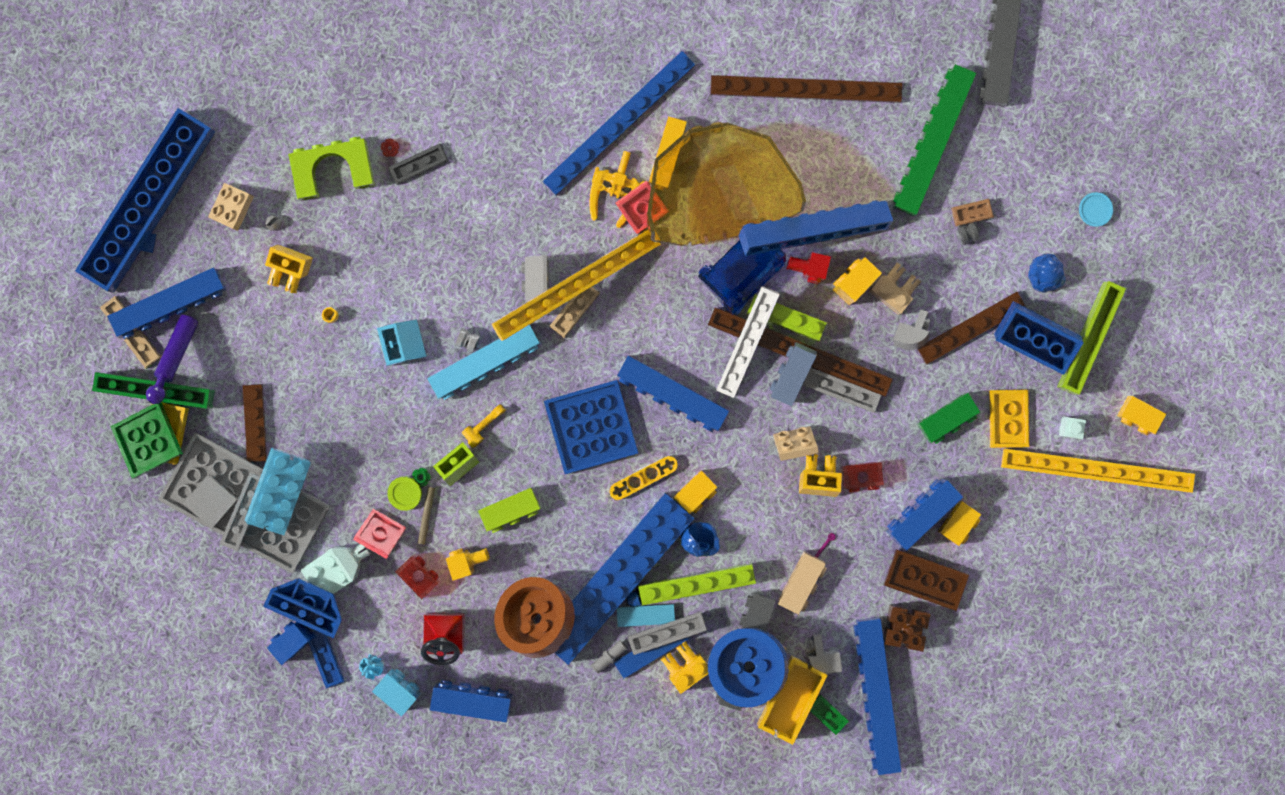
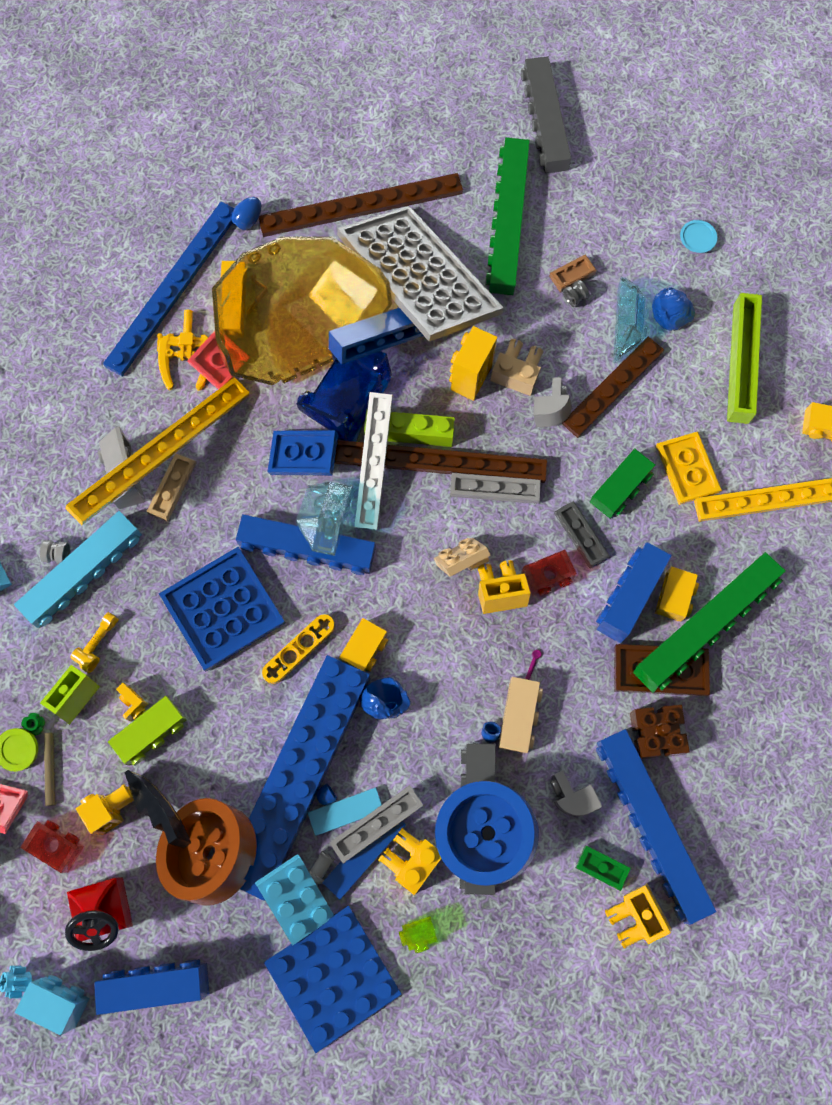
camera: 20 degrees left, 15 degrees down
lime brick [638,563,756,605] -> none
yellow piece [757,655,828,745] -> none
sand blue brick [769,342,817,407] -> none
red brick [786,252,831,284] -> none
blue brick [994,301,1084,375] -> none
light aqua brick [1059,417,1086,439] -> none
none -> yellow bracket [116,683,148,721]
none -> black slope [124,770,191,848]
none -> blue animal [231,197,262,230]
none -> medium azure plate [255,854,334,946]
none -> blue plate [264,906,402,1053]
none -> blue plate [267,430,338,476]
none -> clear light blue wedge [296,479,357,556]
none -> light grey plate [337,206,504,342]
none -> clear neon green brick [398,915,438,954]
none -> blue hinge [481,722,501,743]
none -> dark grey tile [554,501,610,569]
none -> yellow brick [605,883,672,949]
none -> clear light blue wedge [613,277,649,363]
none -> green brick [633,552,786,693]

